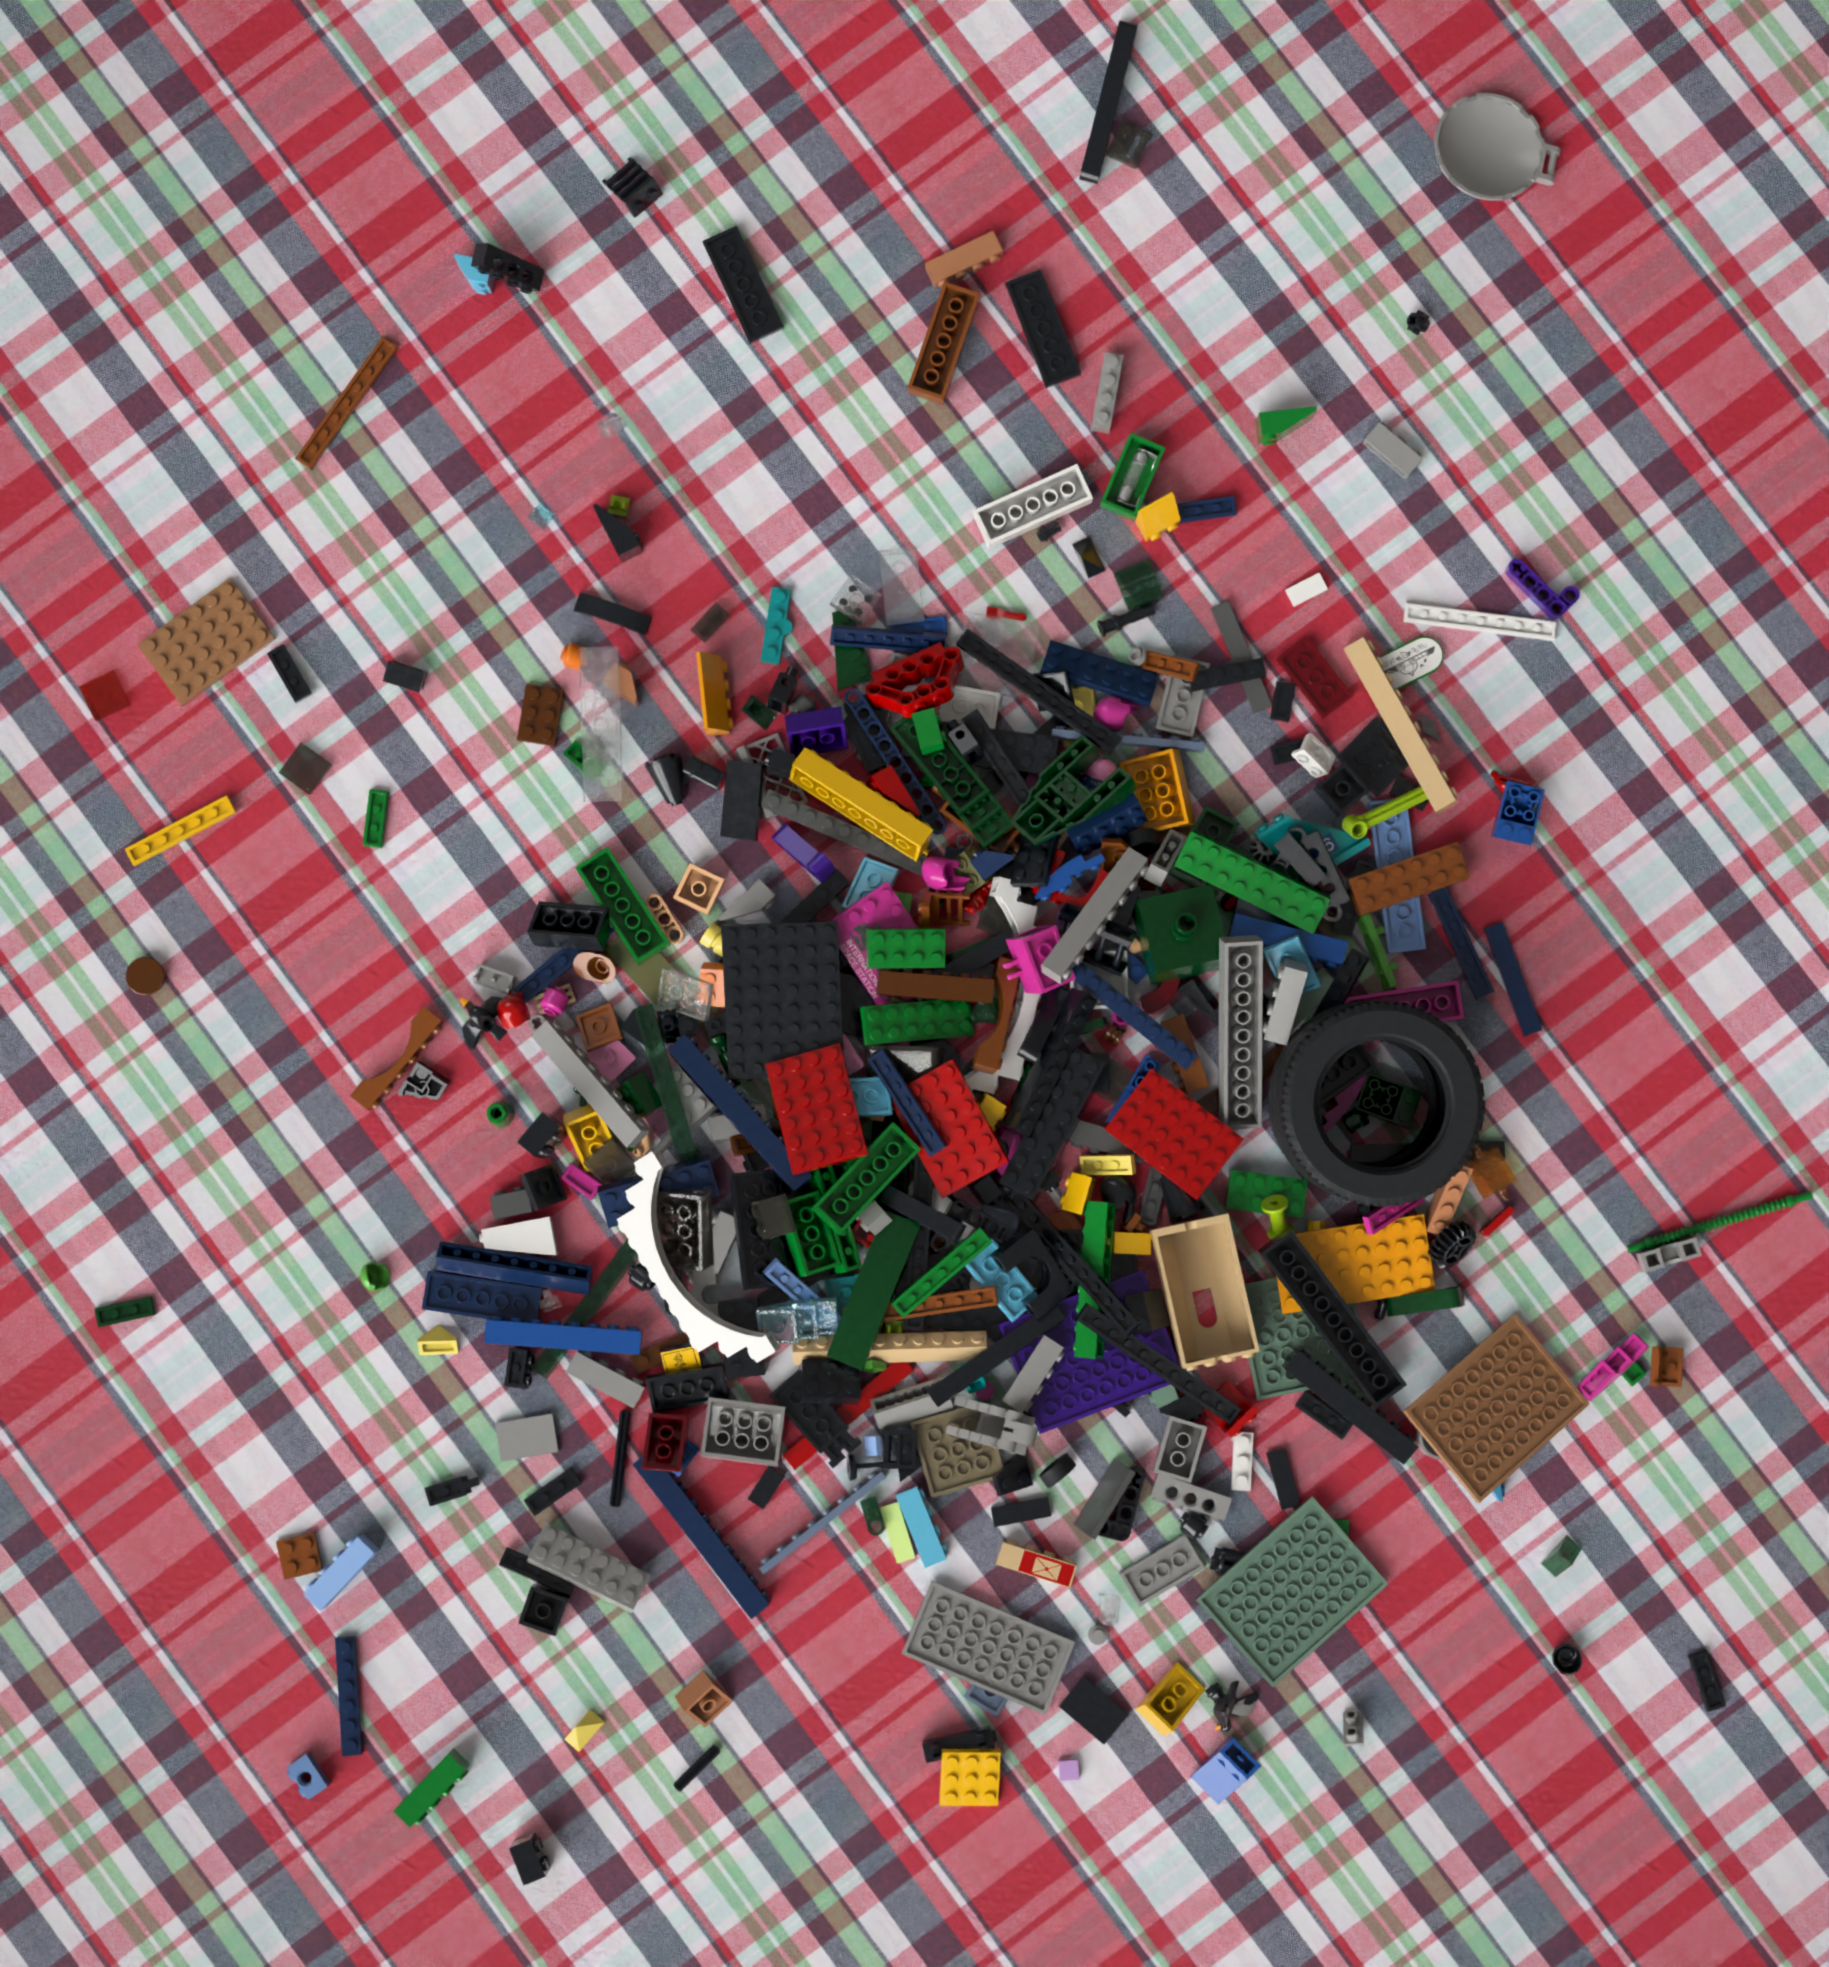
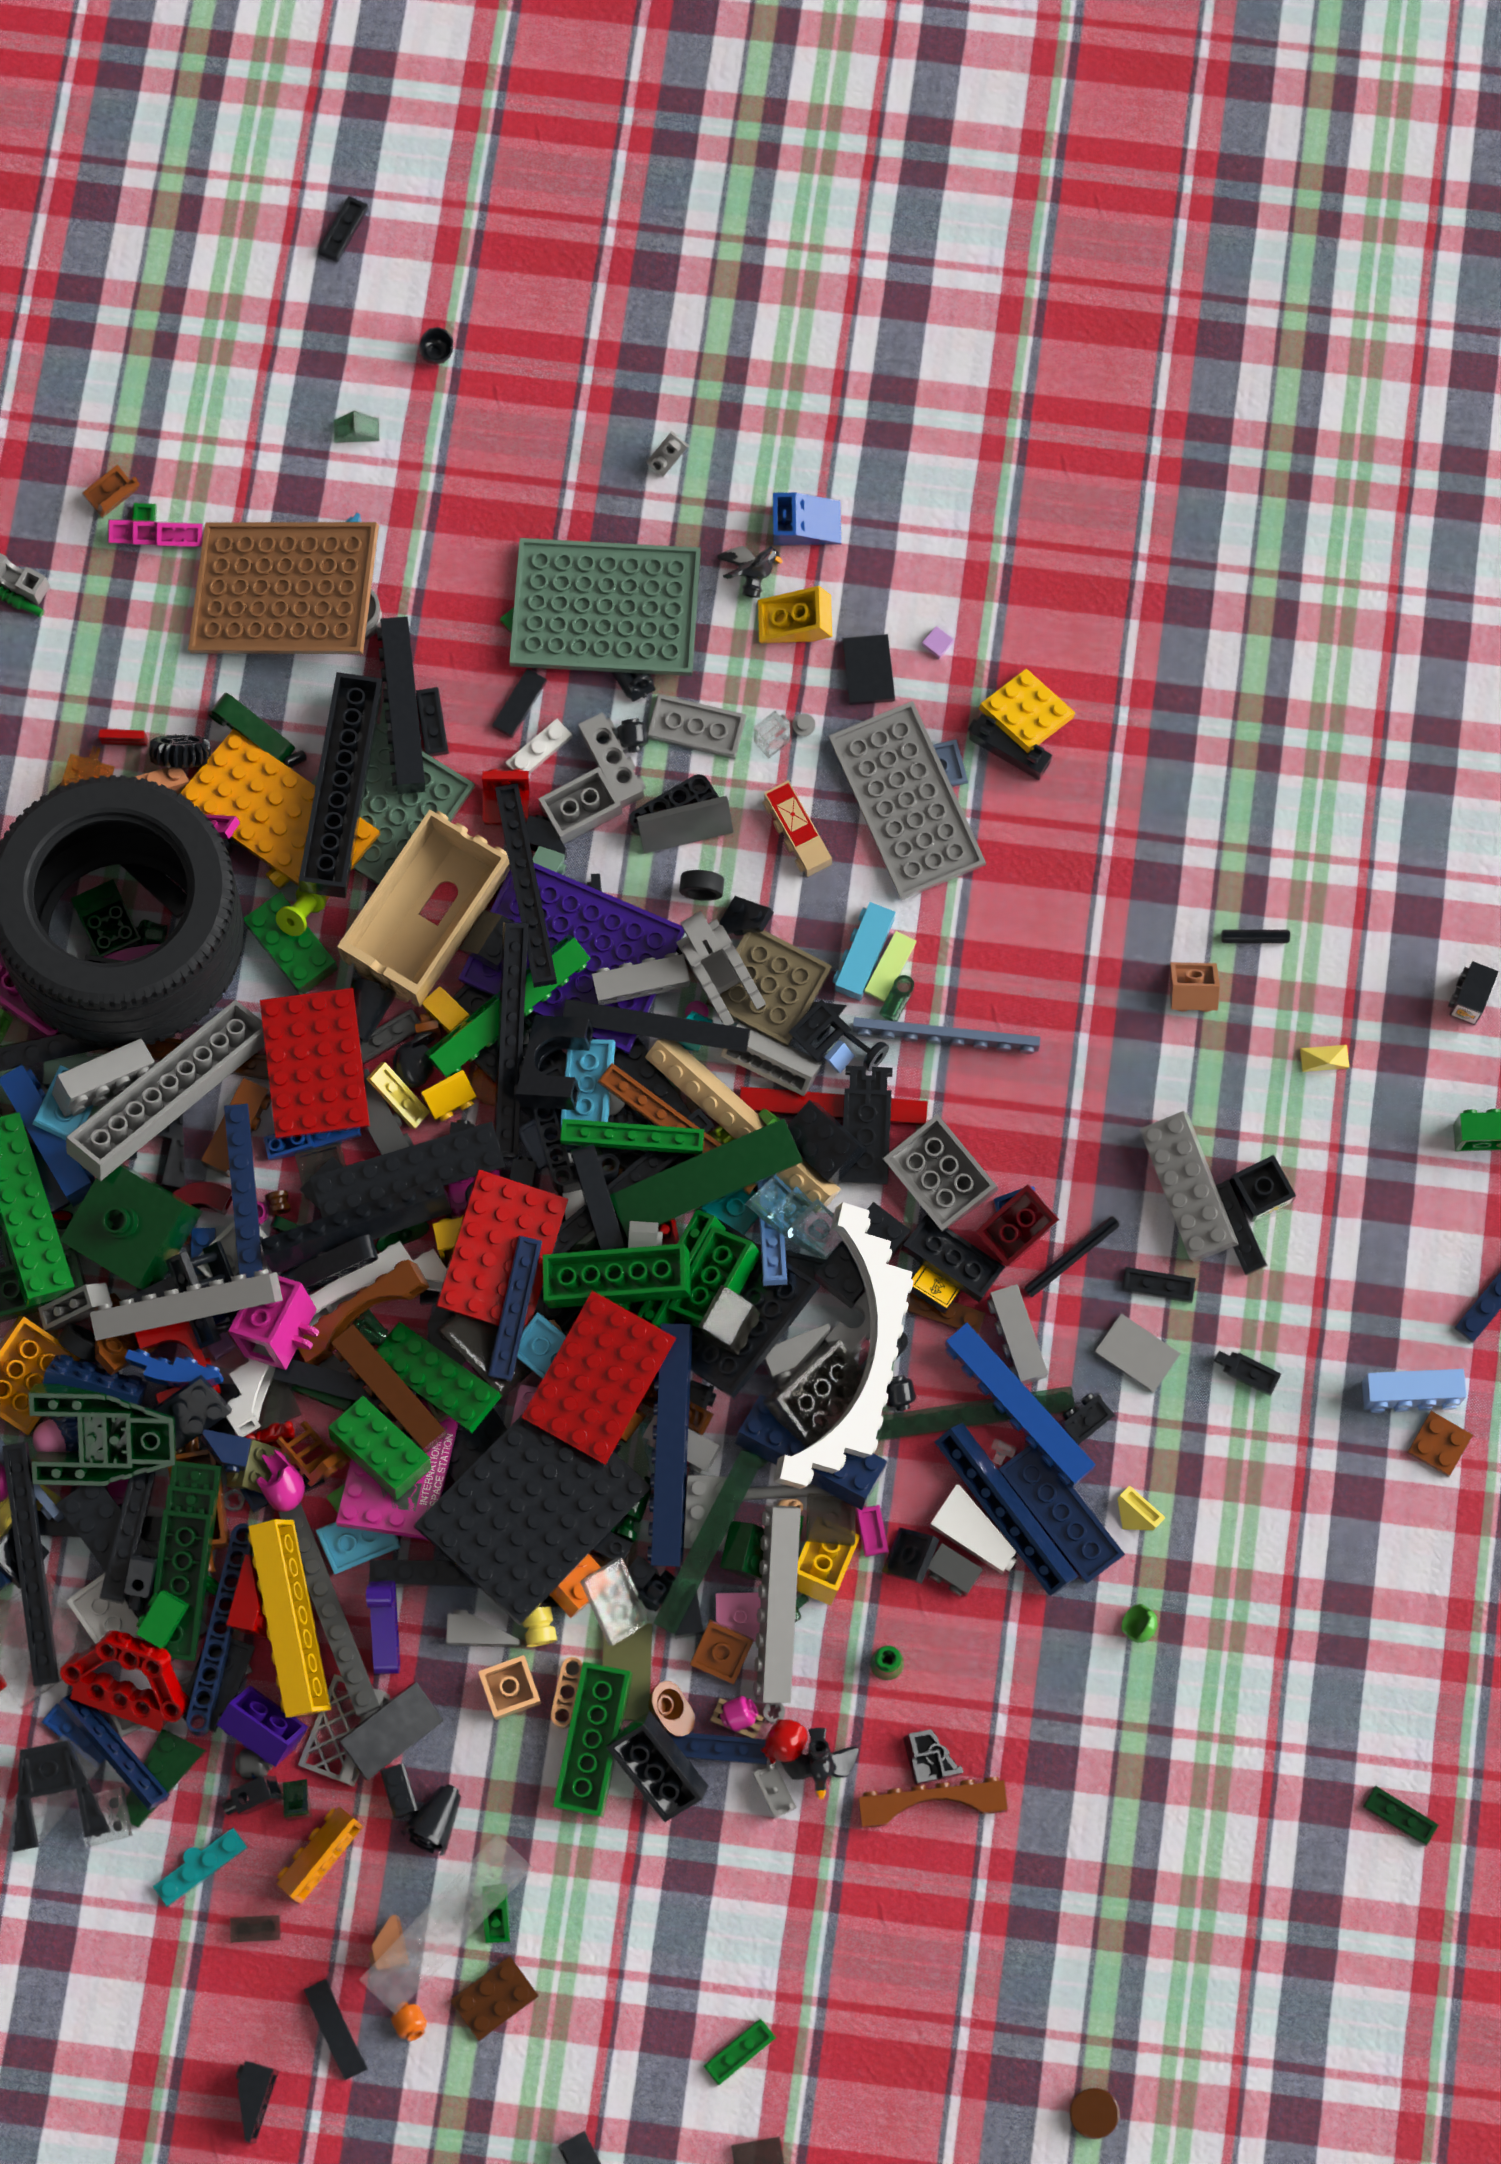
camera: 135 degrees left, 10 degrees down
black brick [517,1112,568,1159] -> none
lime tile [608,495,630,518] -> none
dark blue brick [632,1456,771,1619] -> none
black tile [748,1466,785,1510] -> none
black brick [764,748,795,781] -> none
black tile [991,1496,1051,1527] -> none
none -> black wing [13,1740,111,1852]

